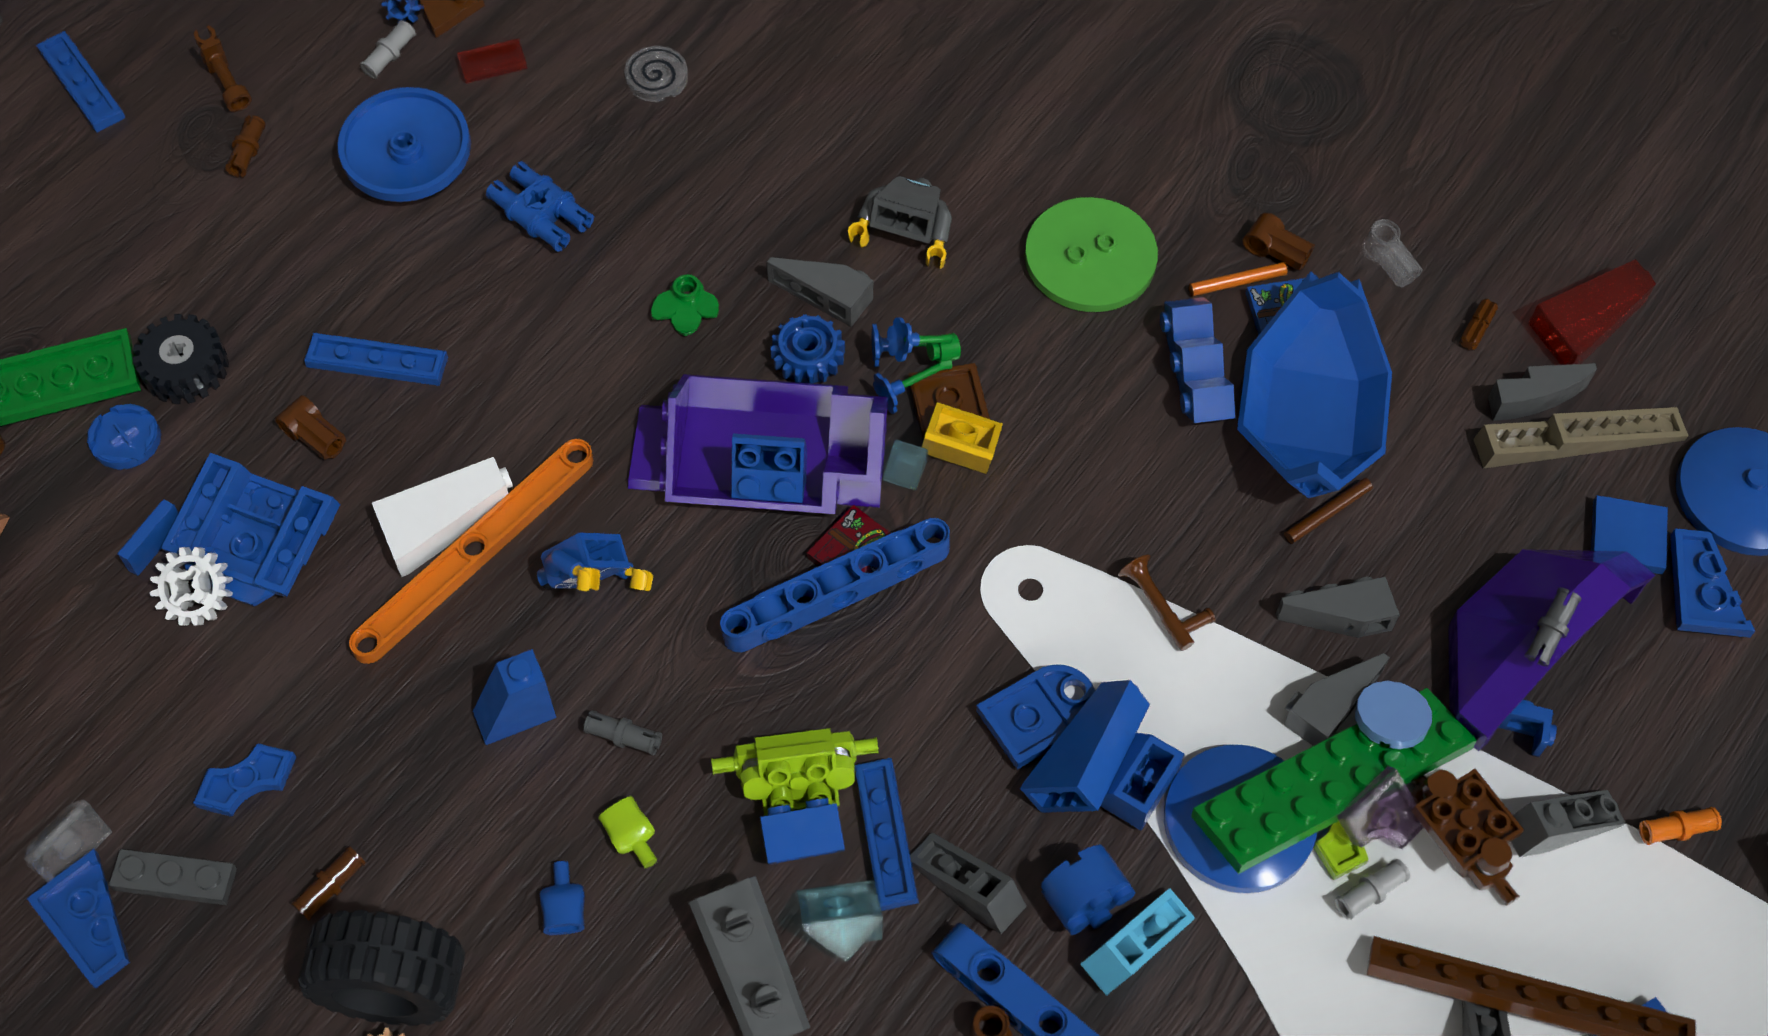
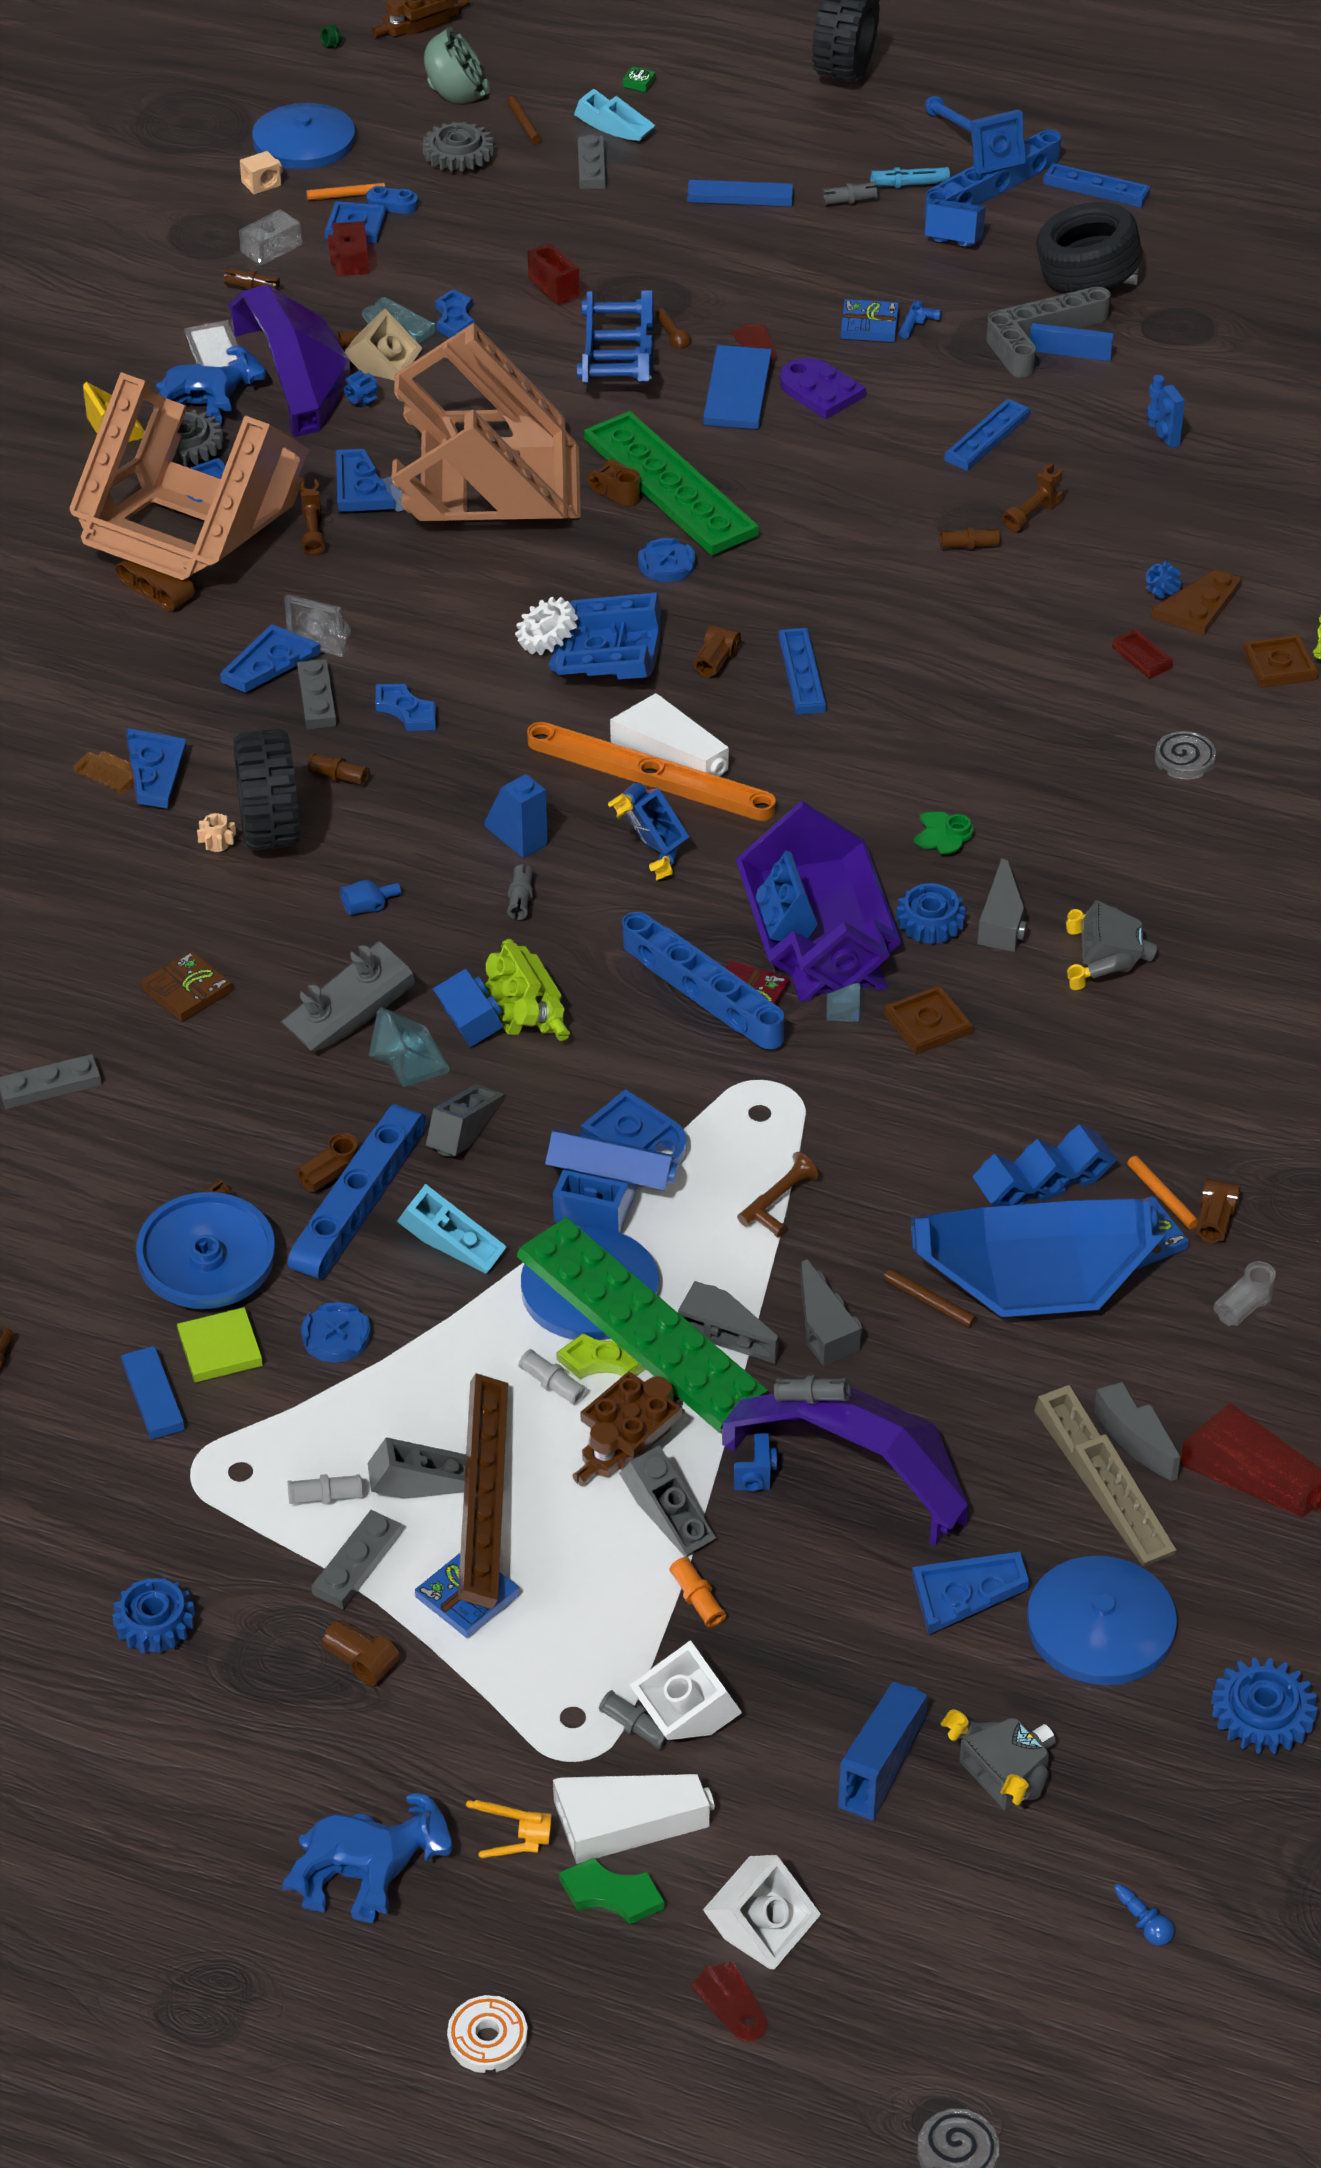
camera: 75 degrees right, 15 degrees down
blue tile [118,499,179,576] -> none
black wheel [133,314,229,405] -> none
blue dish [338,87,471,202] -> none
light grey pin [360,20,416,79] -> none
blue pin [486,161,594,252] -> none
lime piece [598,796,657,868] -> none
blue tile [855,758,919,911] -> none
plant [871,317,961,414] -> none
yellow slope [921,402,1003,474] -> none
bright green plate [1025,197,1158,312] -> none
blue brick [1041,845,1136,935] -> none
clear purple tile [1337,766,1424,849] -> none
medium blue tile [1355,681,1432,749] -> none
reddish brown piece [1459,299,1498,350] -> none
blue tile [1591,495,1668,574] -> none

